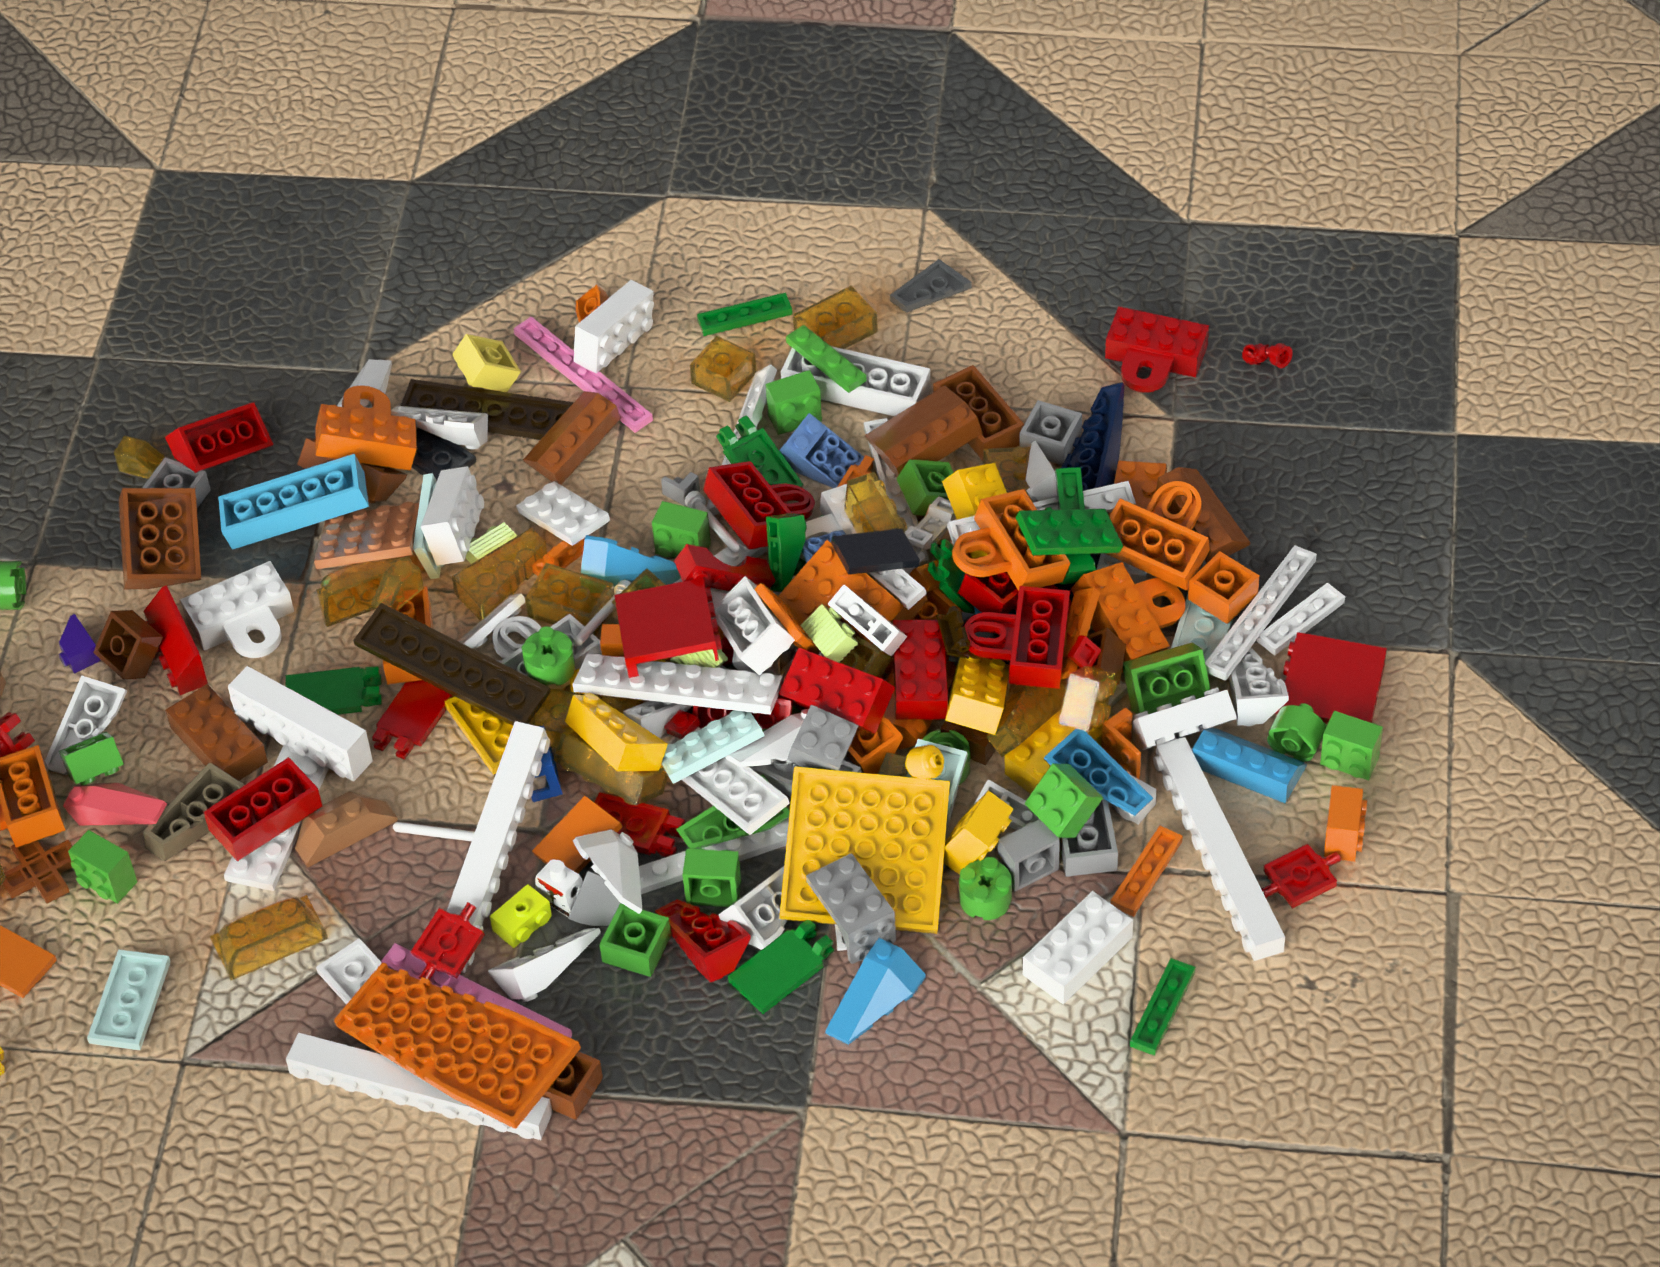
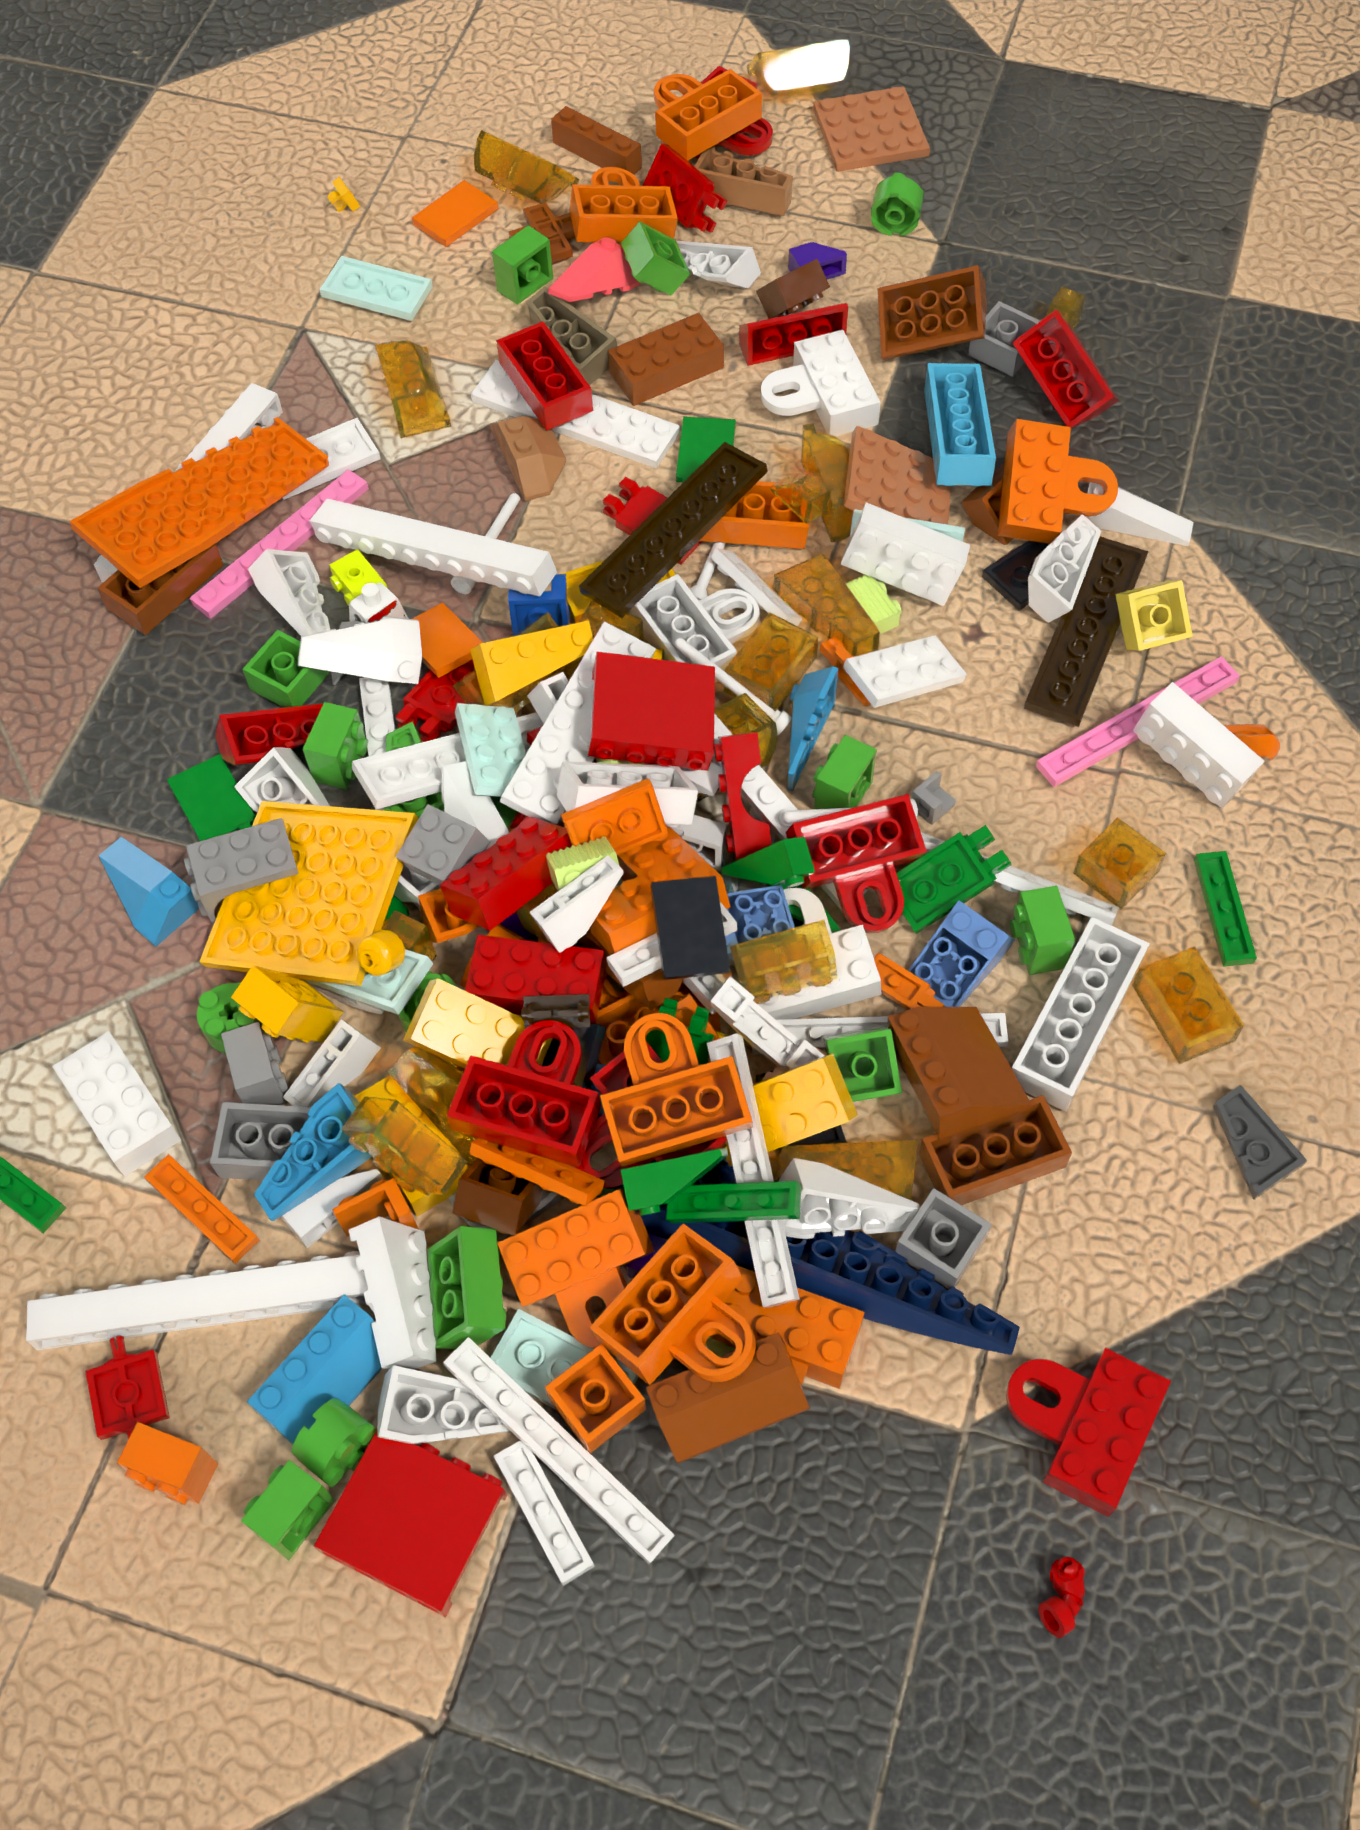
camera: 100 degrees right, 10 degrees up
white brick [228,666,373,782] -> none
red plate [411,902,485,980] -> none
bright green brick [522,626,575,686] -> none
dark orange slope [523,391,621,485] -> none
bright green plate [786,325,866,393] -> none
green plate [1015,509,1123,555] -> none
bright green brick [1024,763,1104,838] -> none
red plate [1067,635,1101,671] -> none

